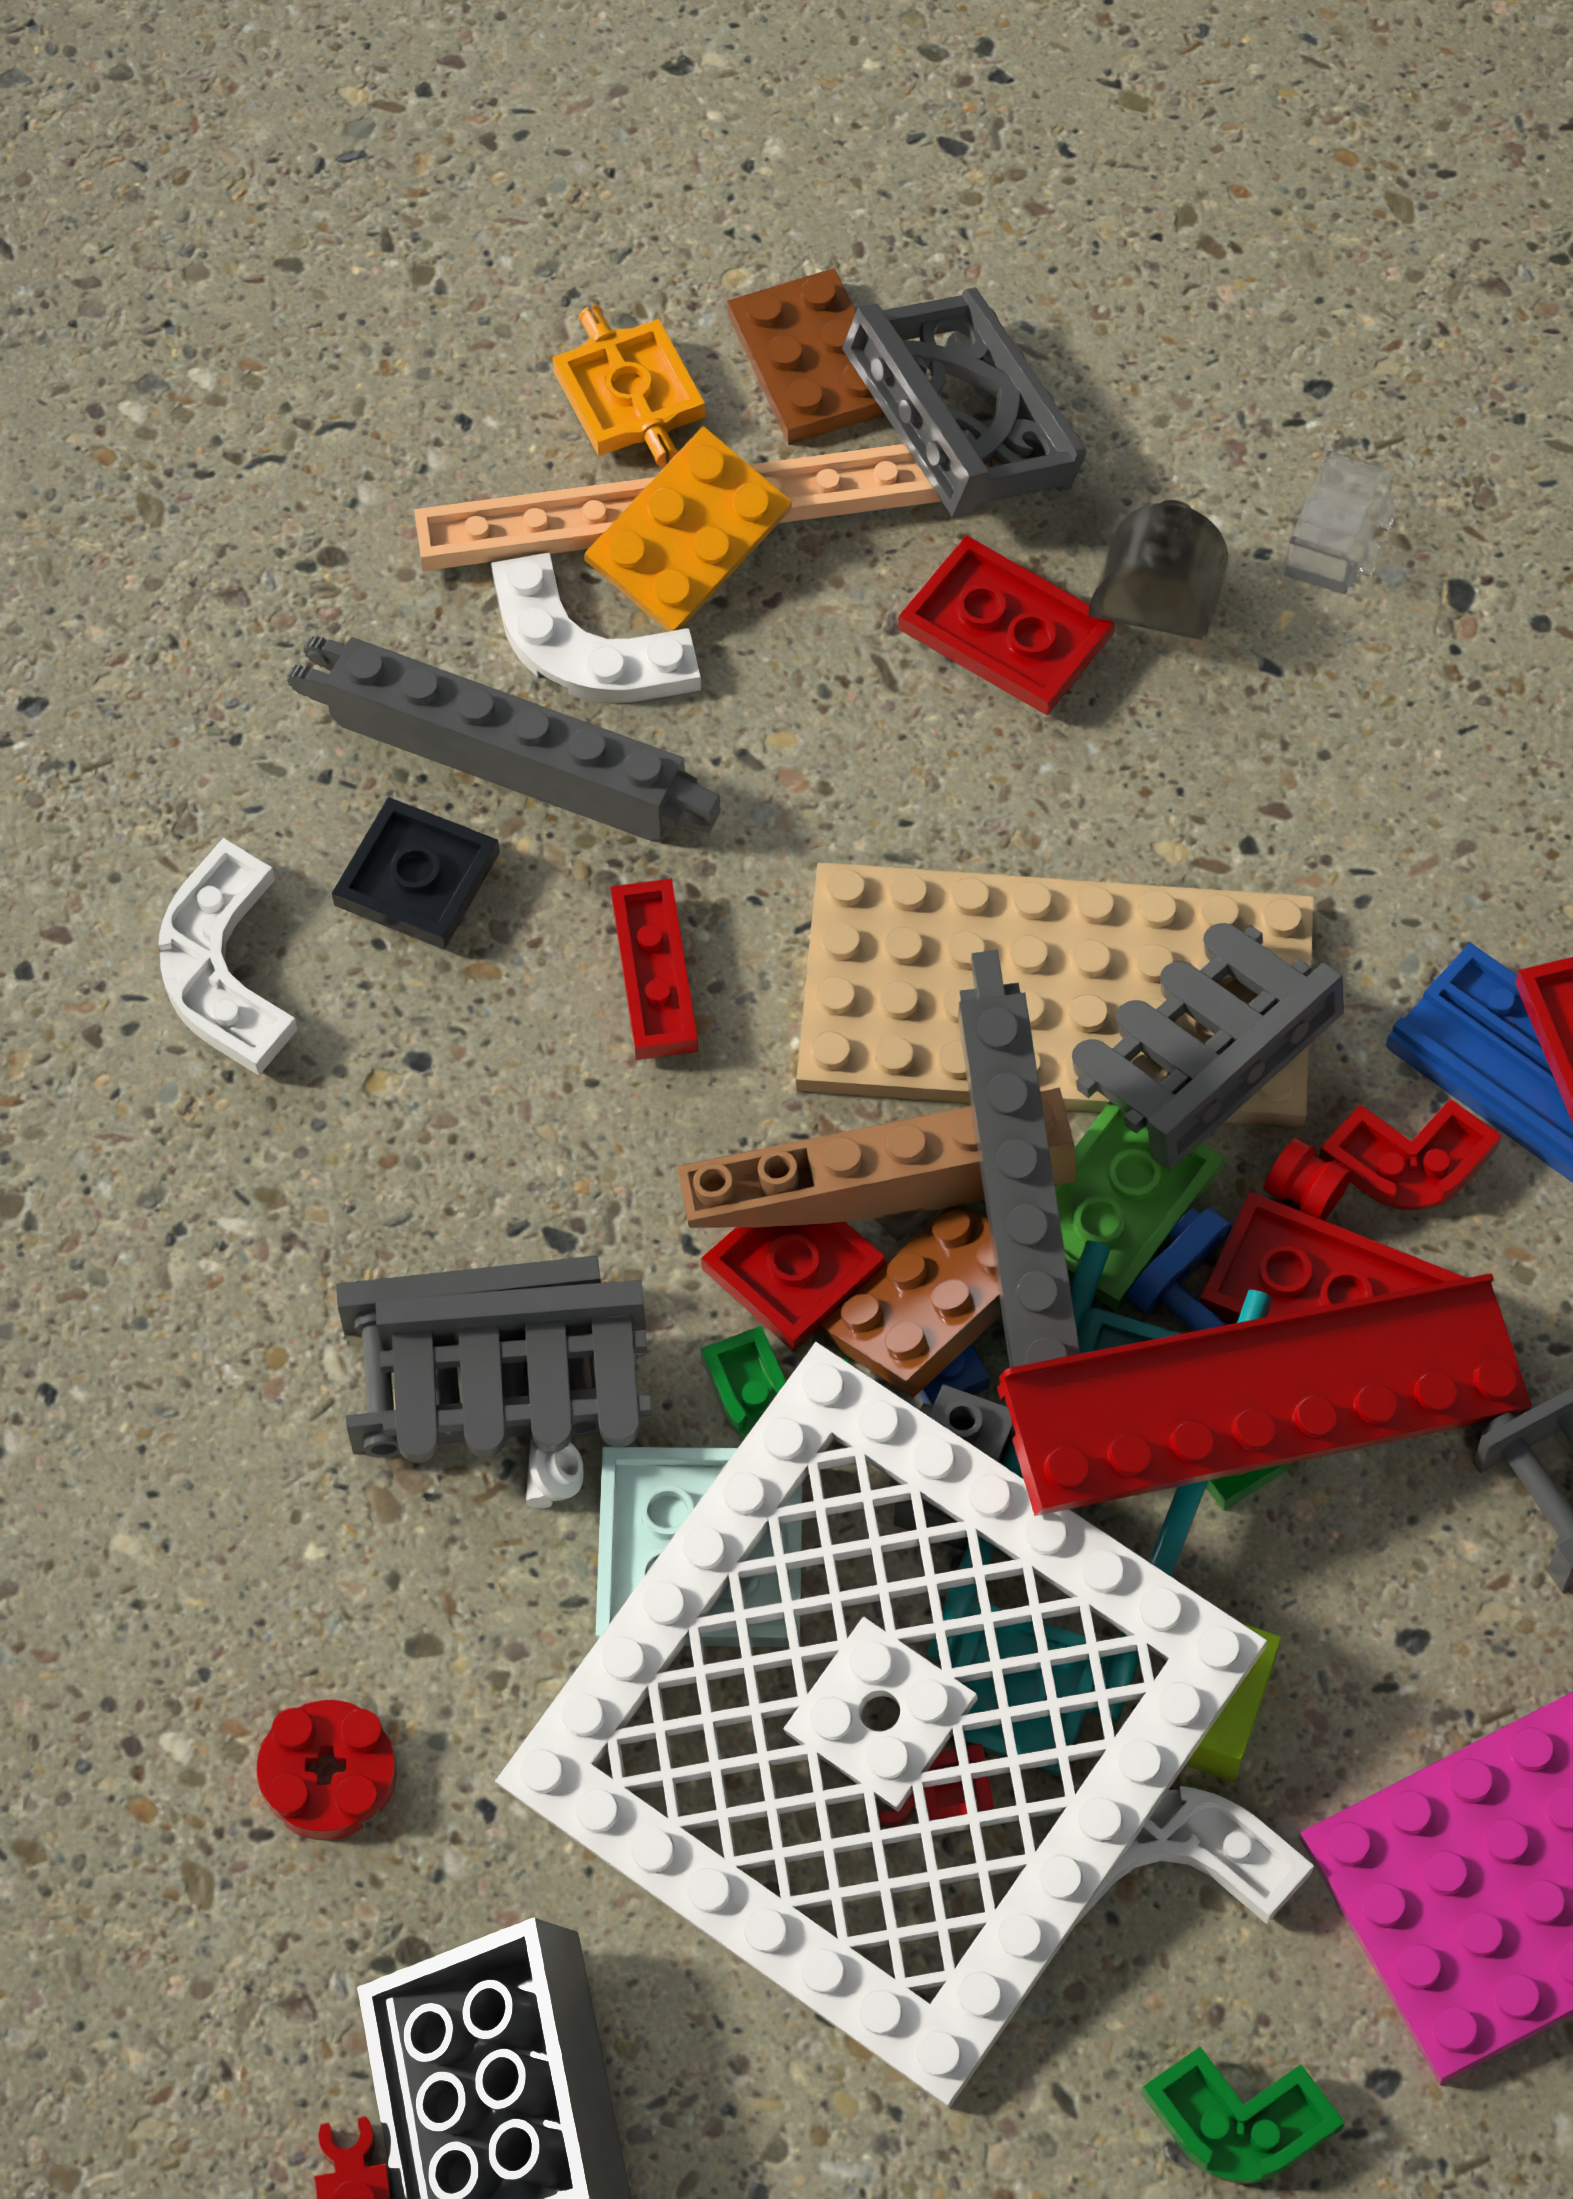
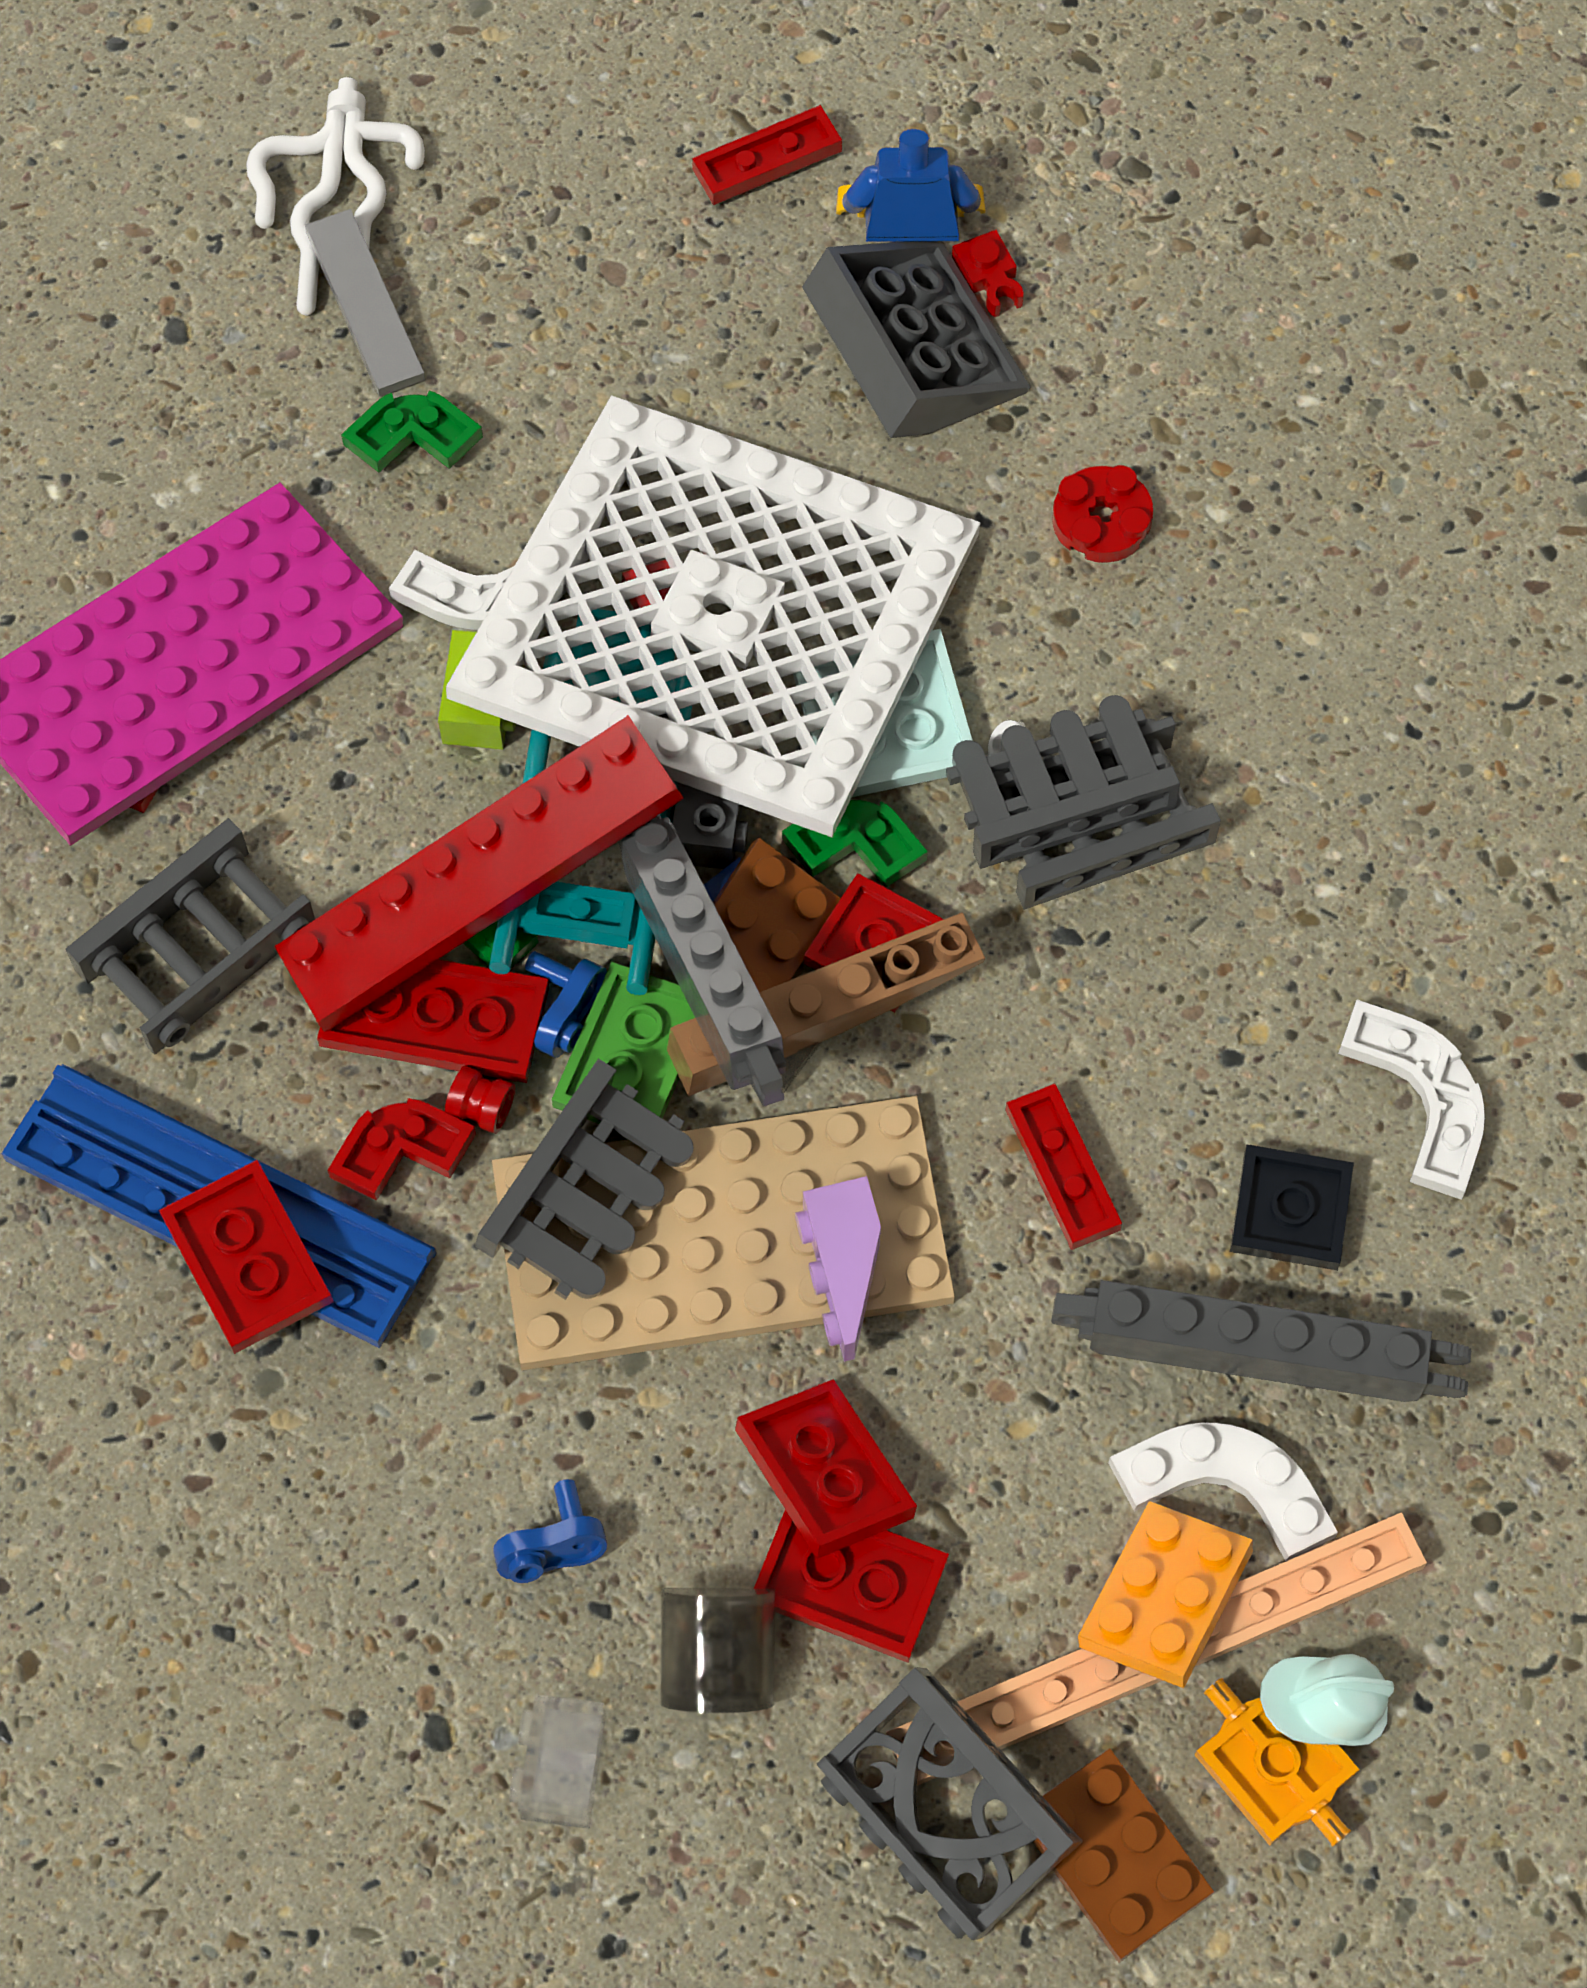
camera: 165 degrees right, 5 degrees up
none -> blue piece [493,1479,607,1583]
none -> red plate [735,1379,917,1559]
none -> lavender slope [795,1176,881,1362]
none -> light aqua piece [1260,1654,1394,1746]

